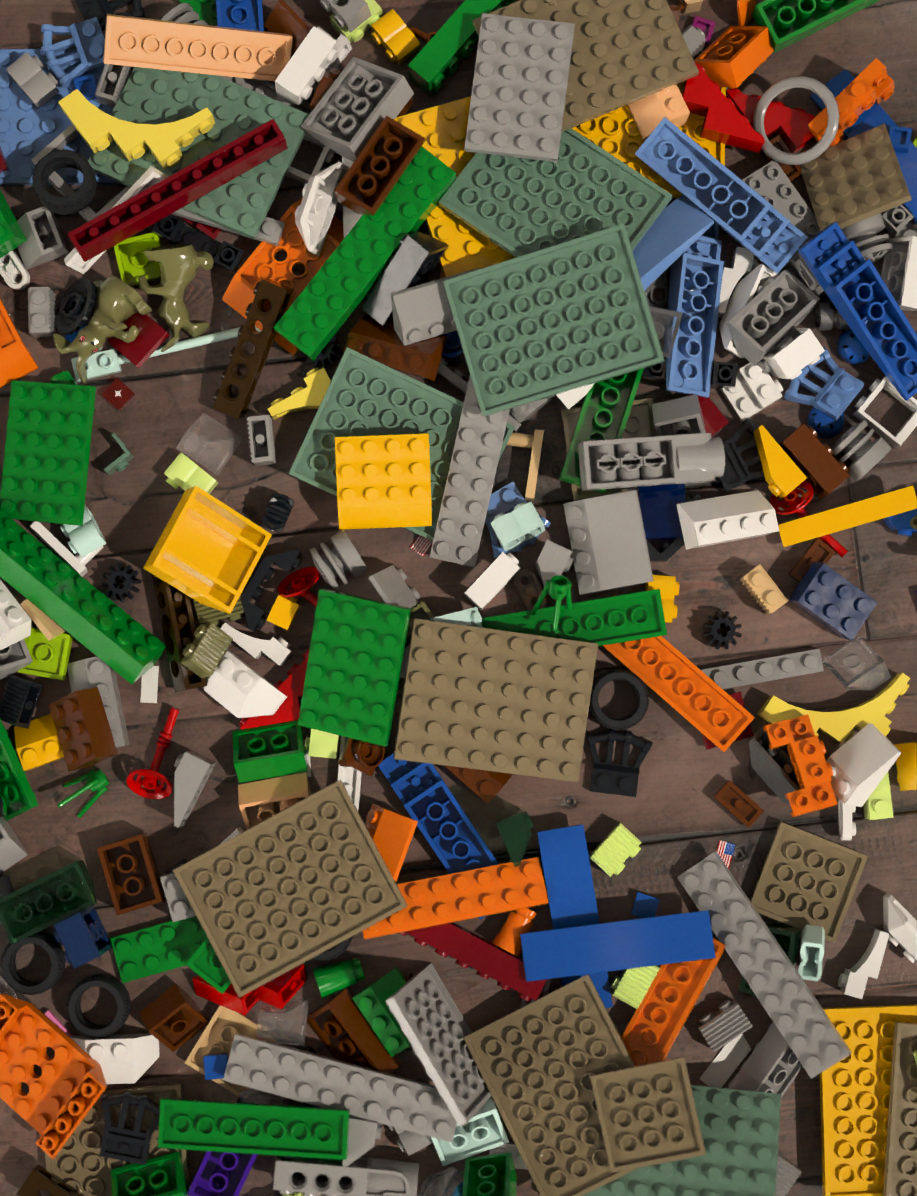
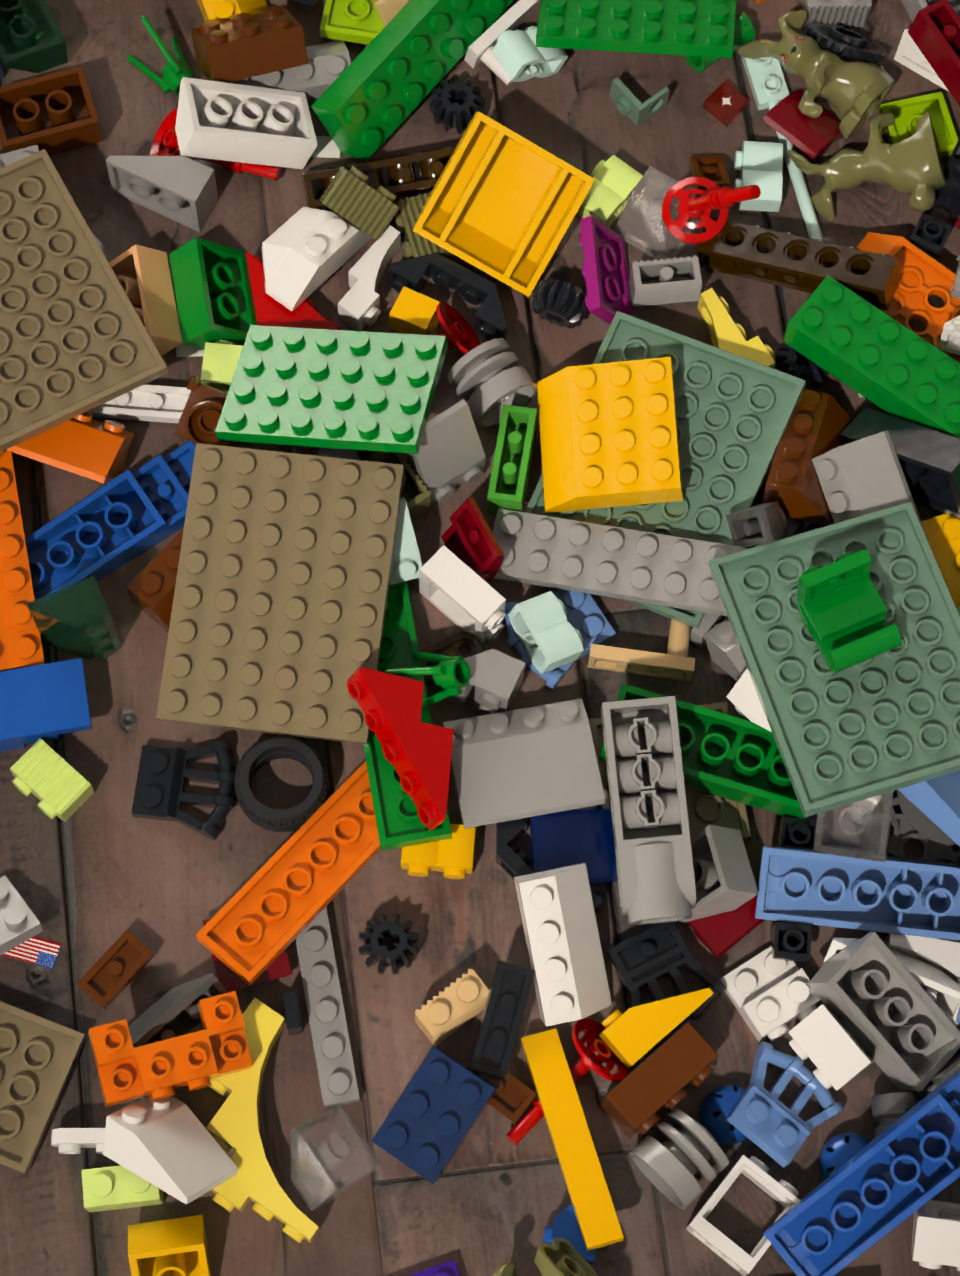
camera: 85 degrees right, 15 degrees down
none -> white slope [175,77,318,169]
none -> black tile [283,991,303,1035]
none -> red slope [347,667,454,830]
none -> dark red slope [441,497,504,584]
none -> black piece [468,960,535,1078]
none -> bright green brick [487,404,537,515]
none -> magenta plate [579,216,632,325]
none -> red dish [662,177,761,244]
none -> reddish brown slope [689,155,731,198]
none -> flat silver slope [726,501,787,547]
none -> light aqua brick [734,141,783,212]
none -> green piece [796,549,902,674]

